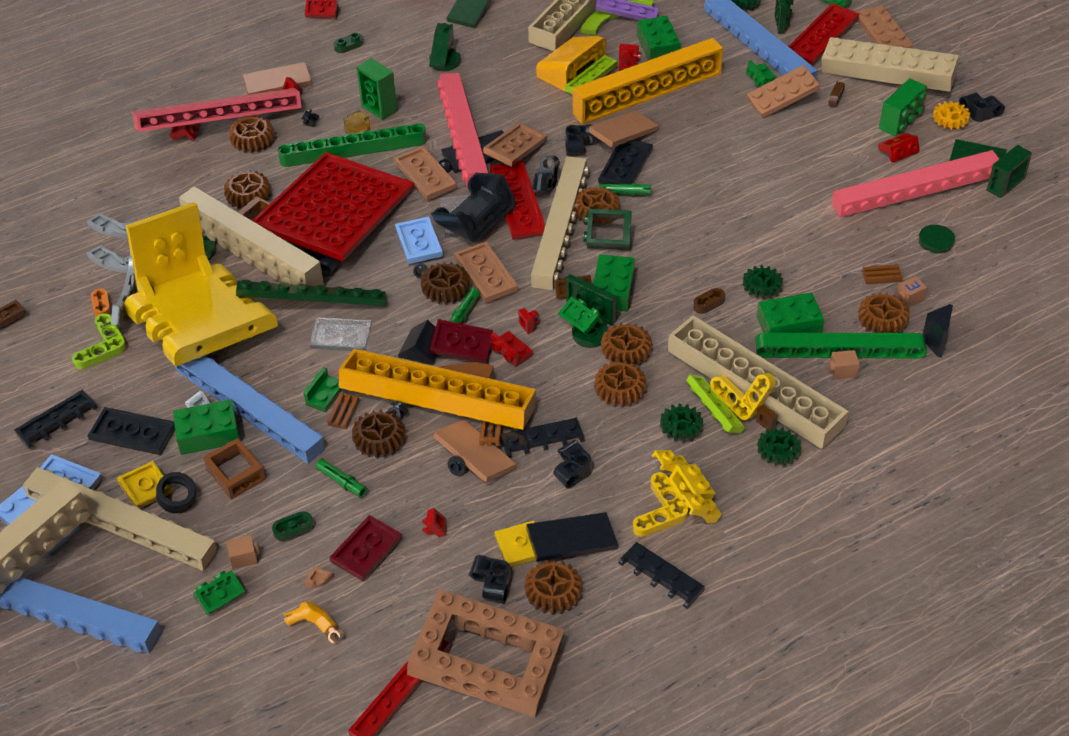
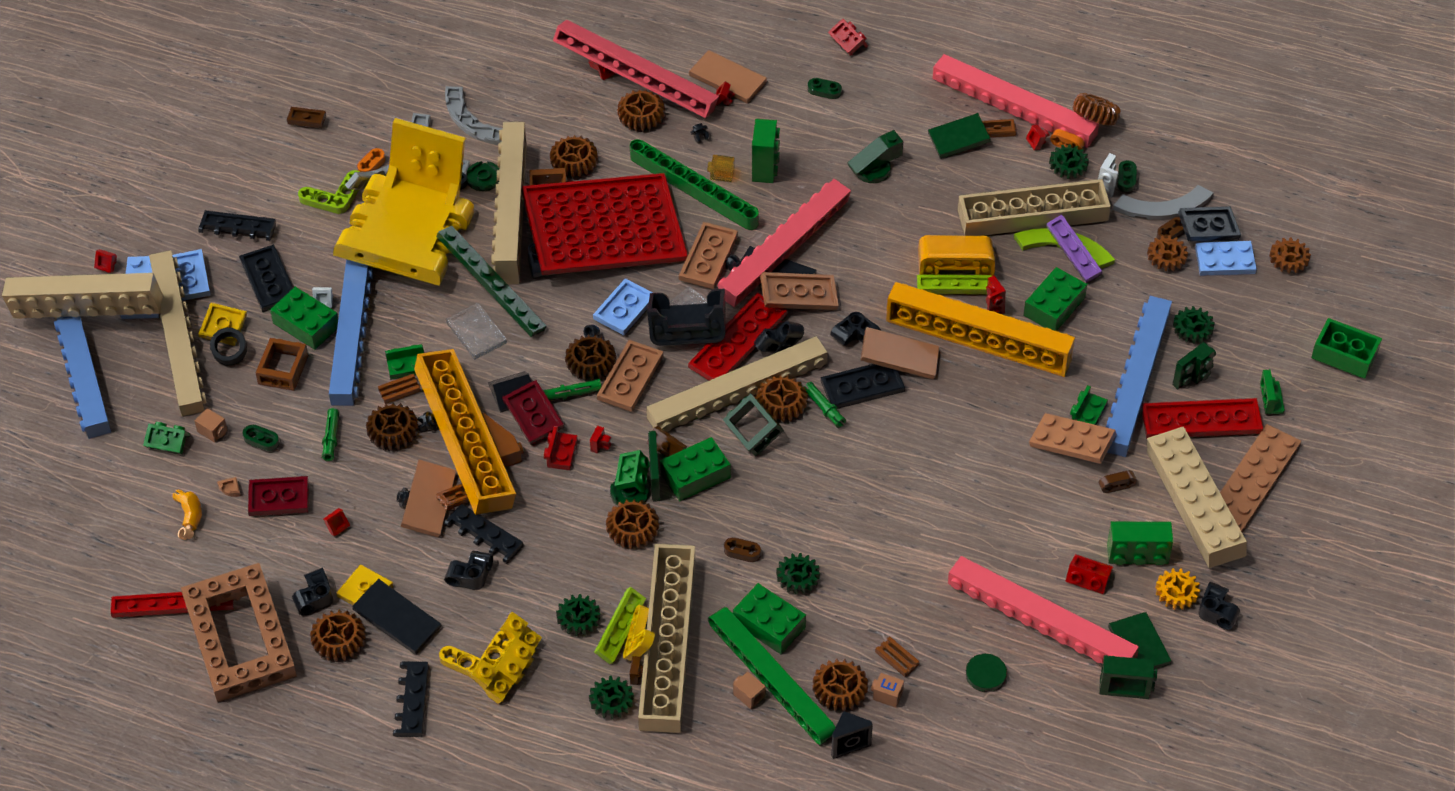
camera: 50 degrees right, 5 degrees up
dark orange gear [594,360,647,407] -> none

